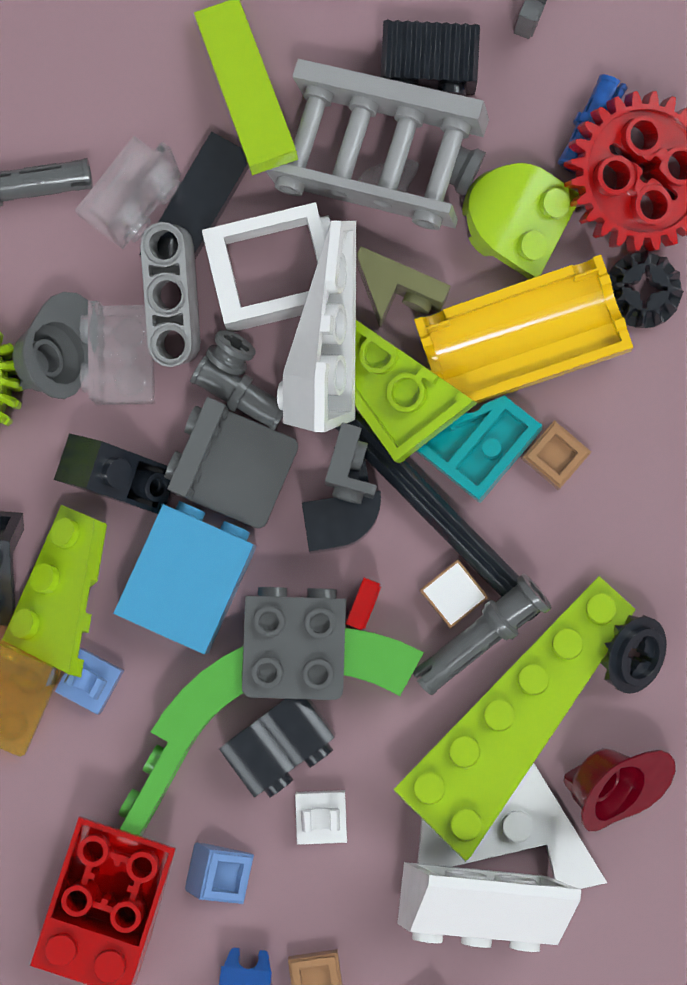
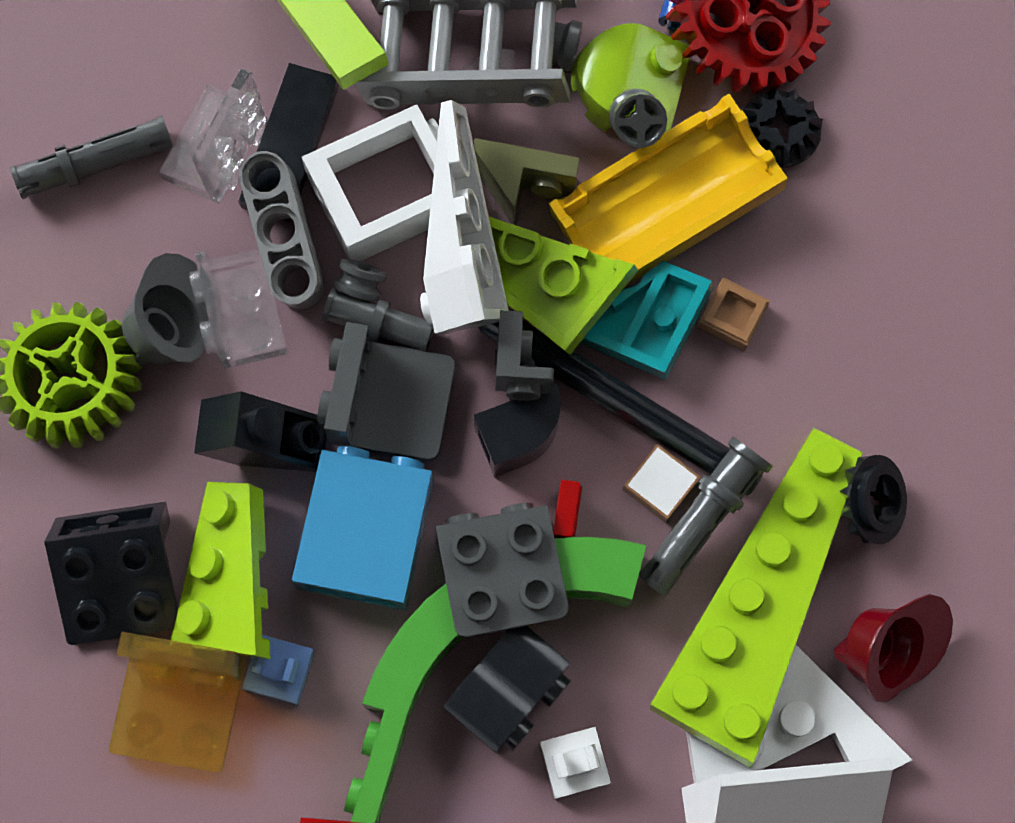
camera: 20 degrees left, 10 degrees down
none -> dark grey wheel [609,88,668,148]

